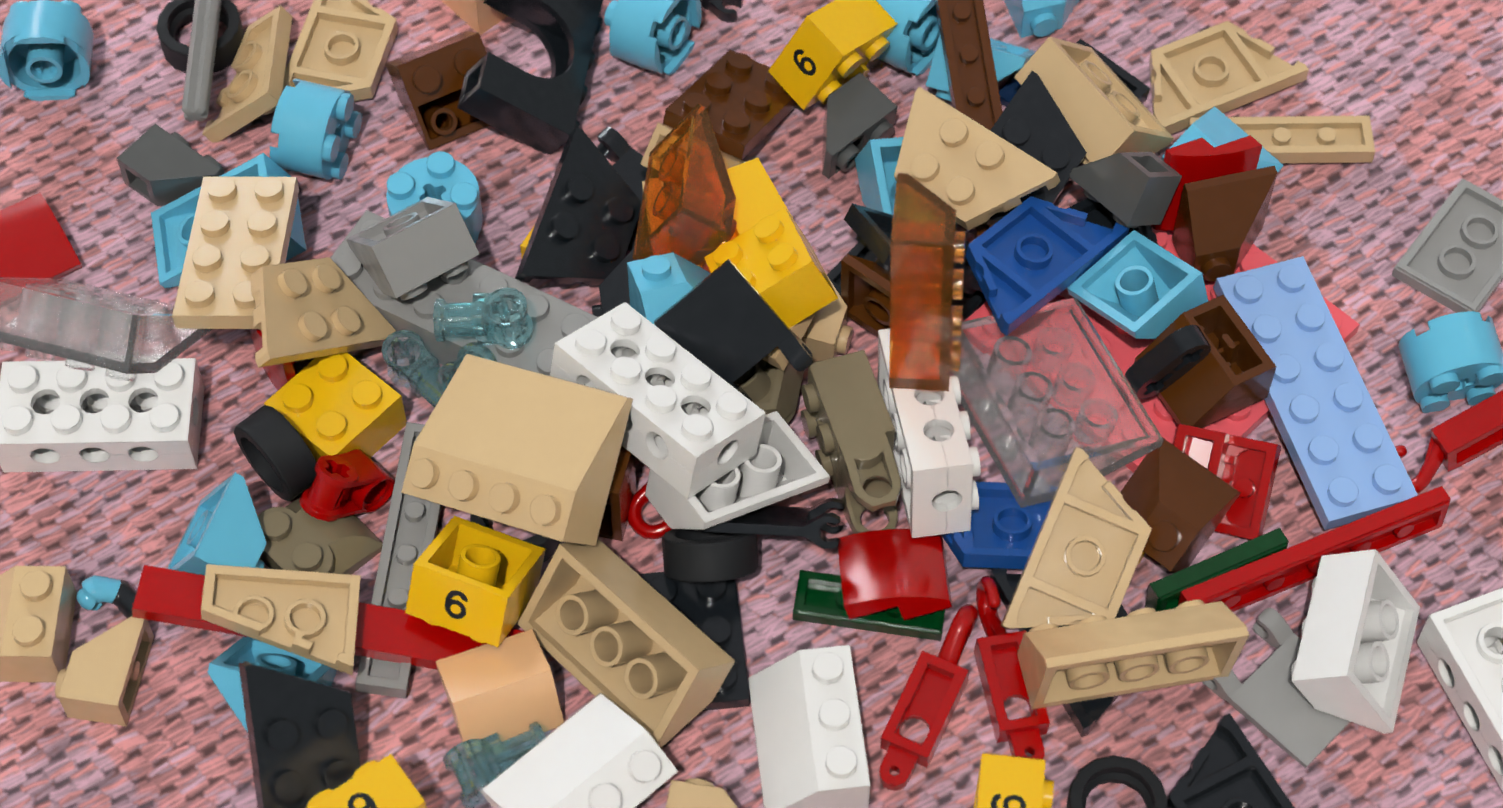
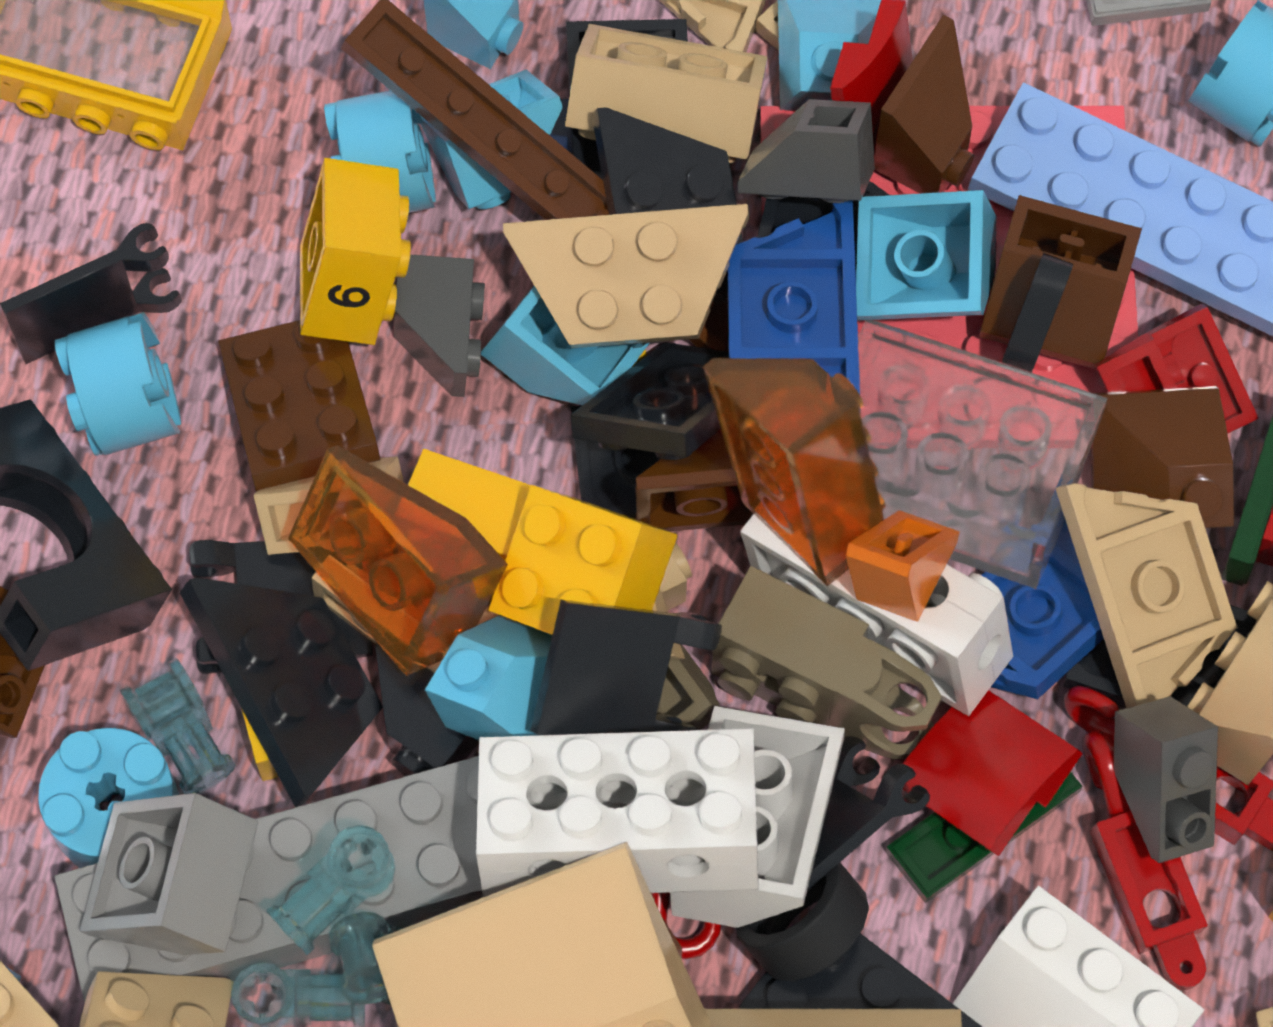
camera: 45 degrees left, 10 degrees up
none -> clear light blue connector [119,658,236,794]
none -> orange slope [846,510,960,622]
none -> dark grey slope [1114,696,1218,863]

